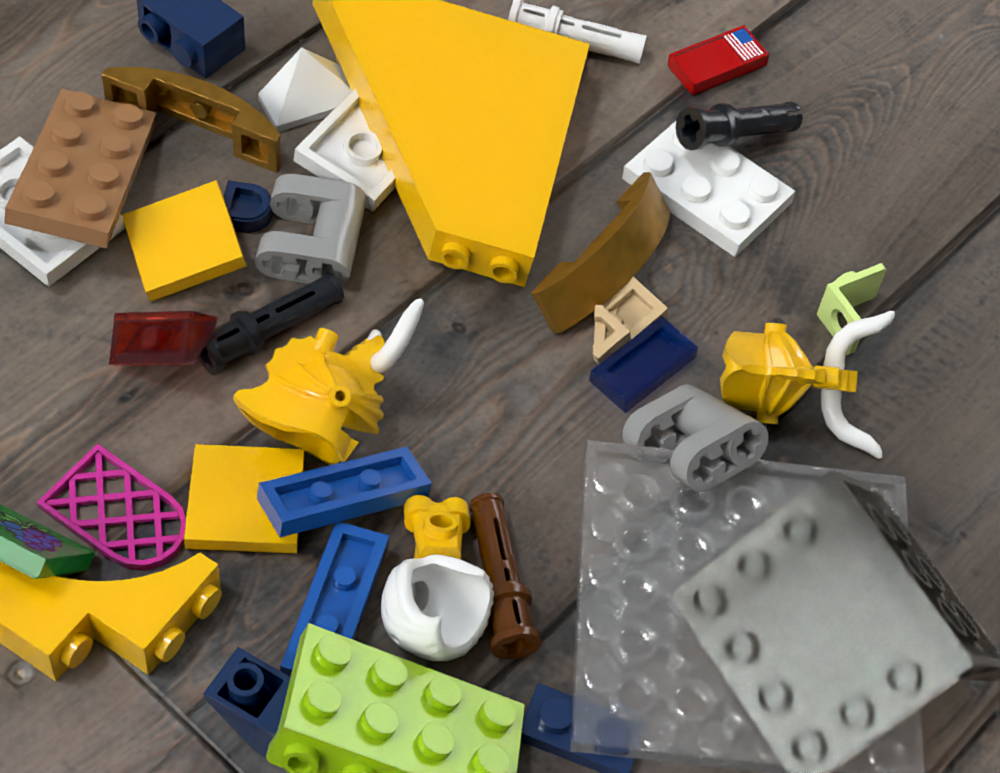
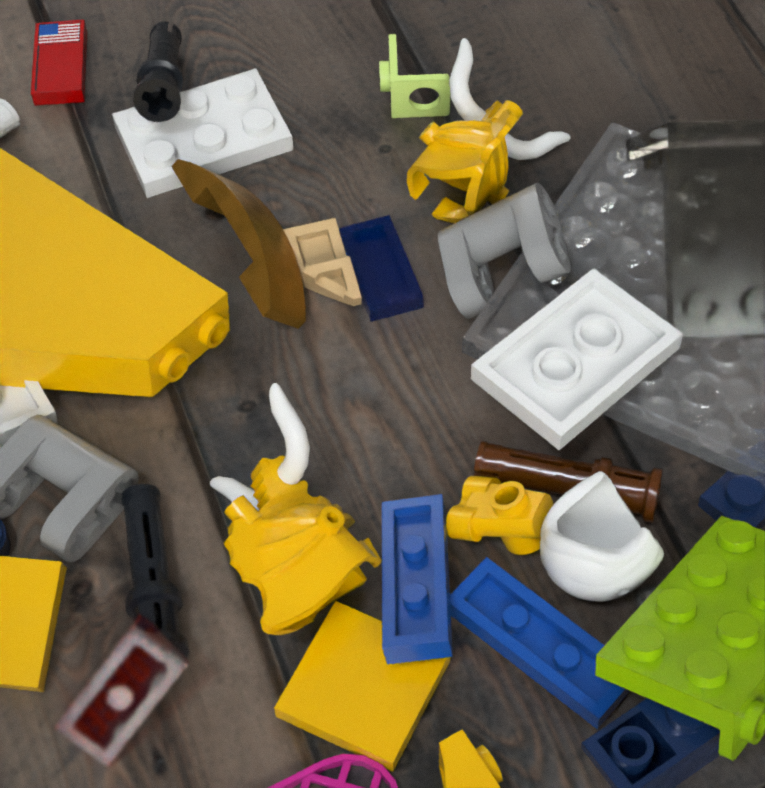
camera: 55 degrees left, 0 degrees up
none -> white plate [470,268,683,450]

